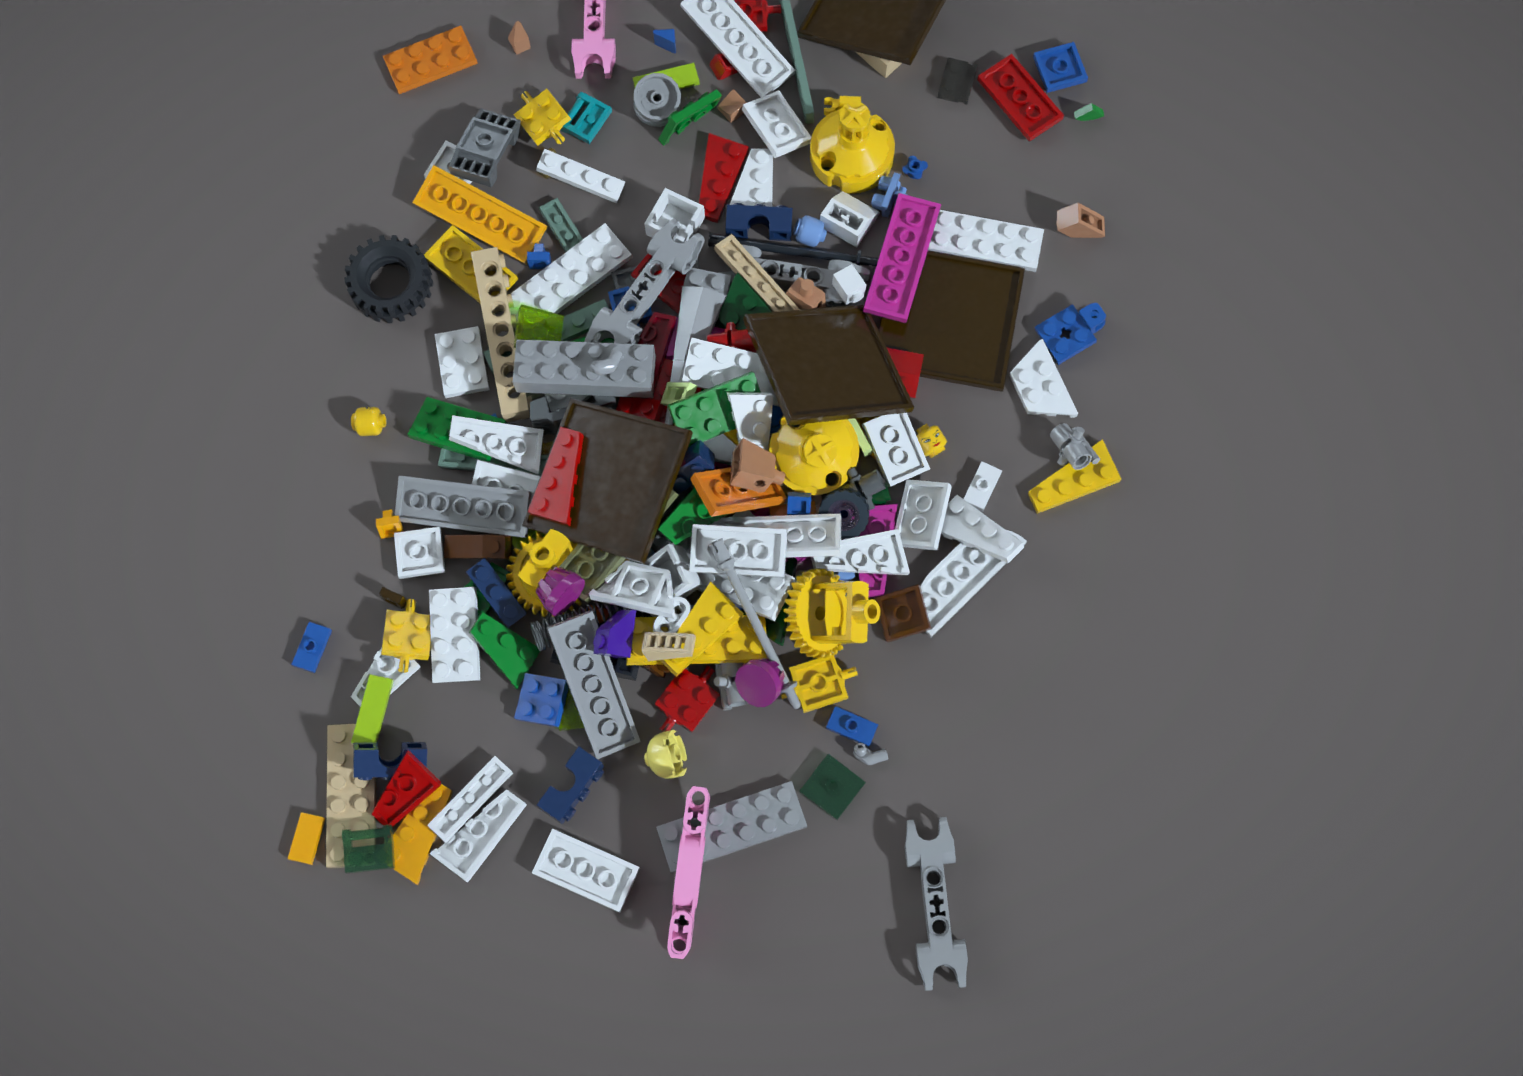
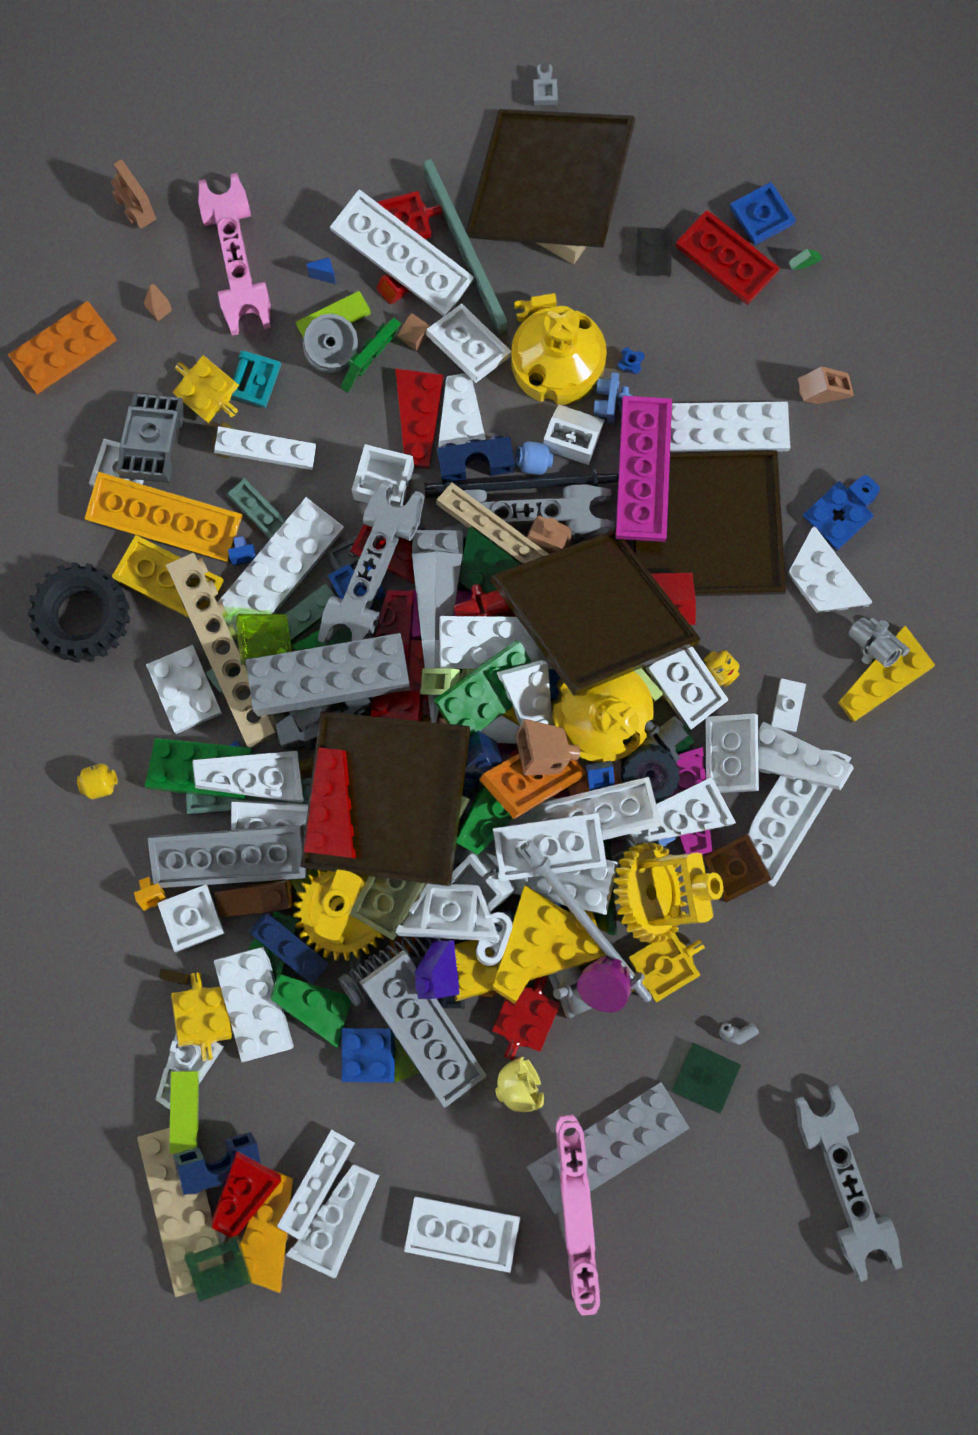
camera: 15 degrees left, 5 degrees up
light orange tile [288,812,326,865] -> none
blue plate [291,622,332,673] -> none
magenta piece [536,566,585,616] -> none
dark blue arch [537,747,604,824] -> none
light grey arm [590,349,623,375] -> none
tan slope [642,632,696,661] -> none
blue plate [826,706,879,747] -> none
white brick [832,264,866,305] -> none

